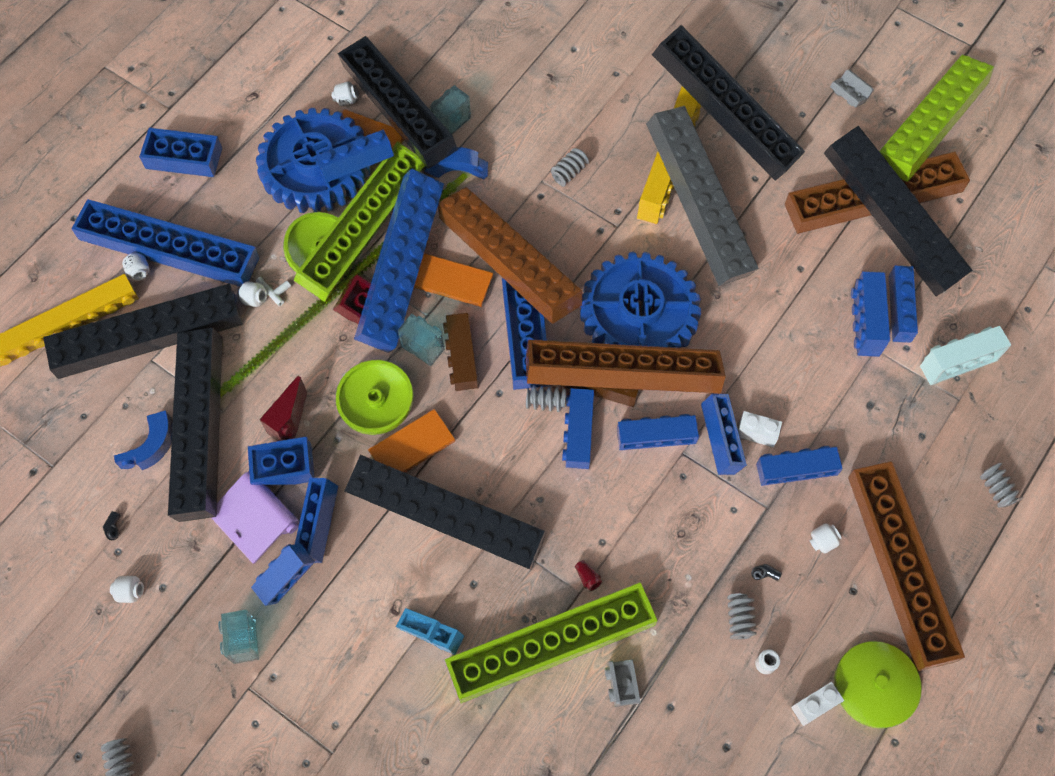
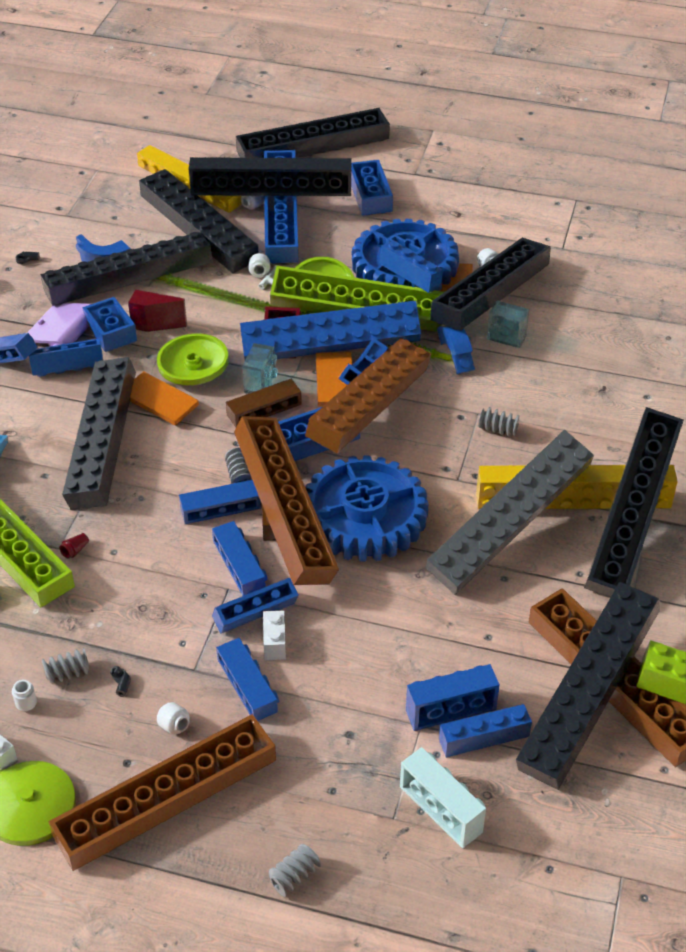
camera: 70 degrees right, 20 degrees down
none -> black brick [188,157,352,196]
none -> black brick [236,108,390,158]
none -> blue arch [338,338,389,385]

